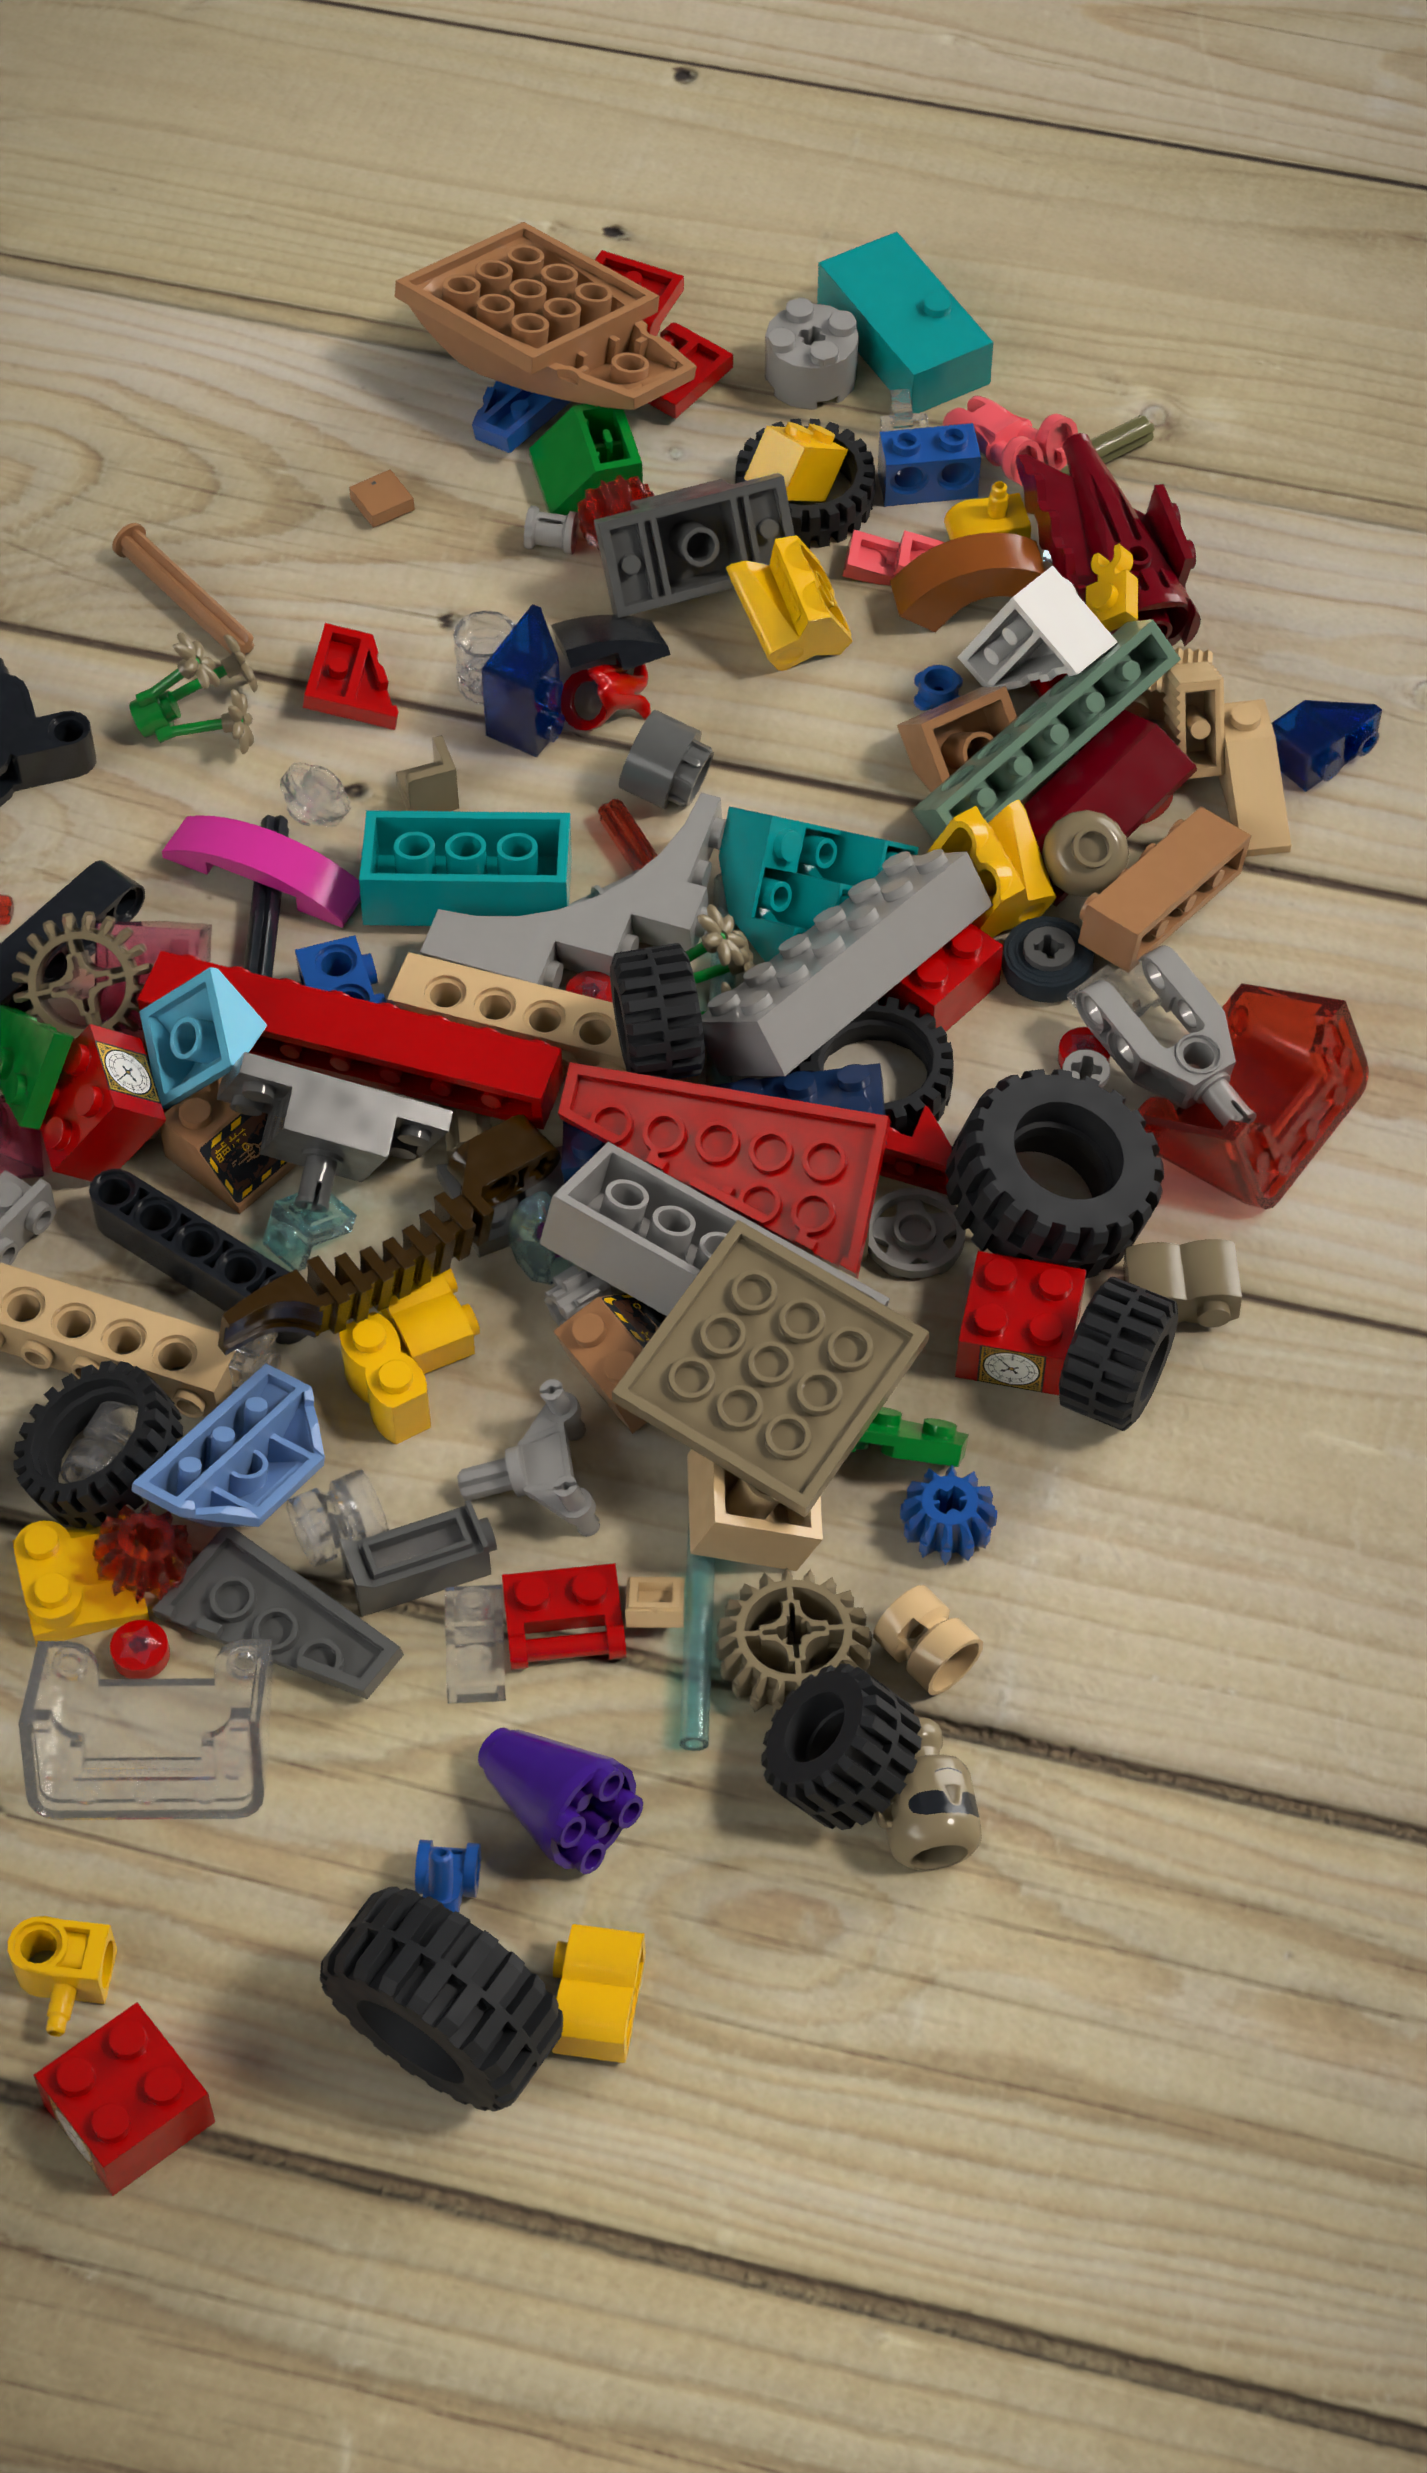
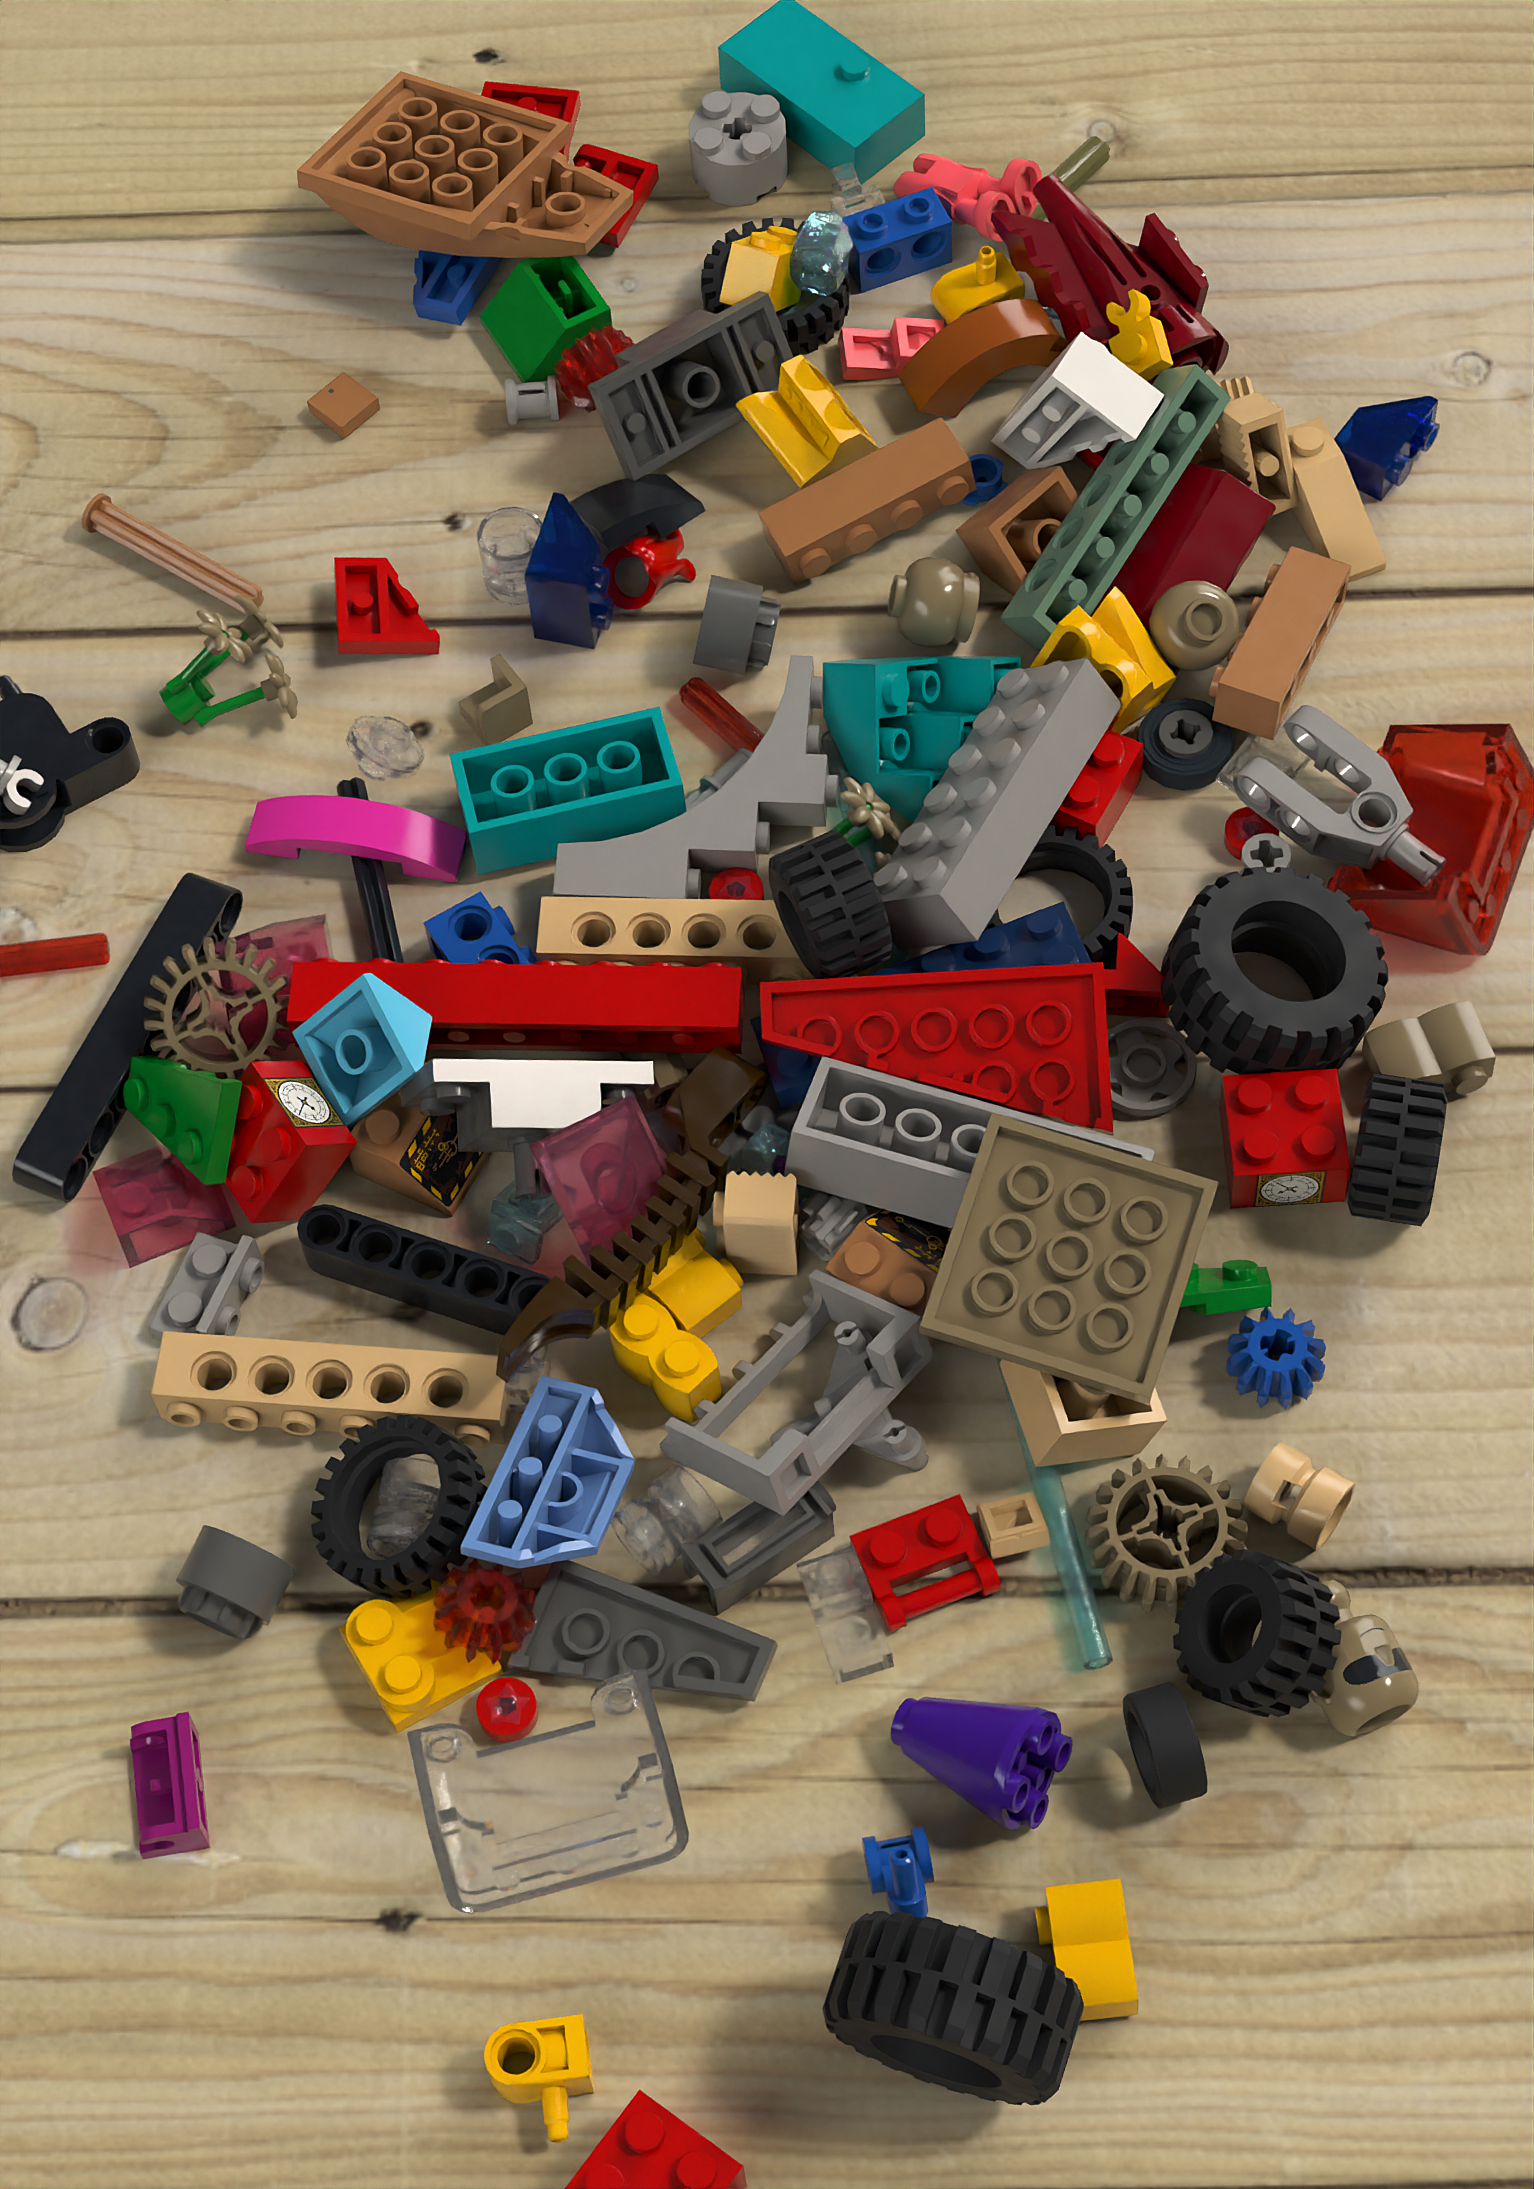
camera: 10 degrees left, 5 degrees up
none -> clear pink slope [529,1094,667,1266]
none -> light grey hinge [660,1269,934,1516]
none -> tan brick [713,1170,800,1275]
none -> medium nougat brick [758,417,977,585]
none -> clear light blue rock [789,210,853,297]
none -> dark tan piece [888,557,980,647]
none -> black tyre [1123,1682,1208,1809]

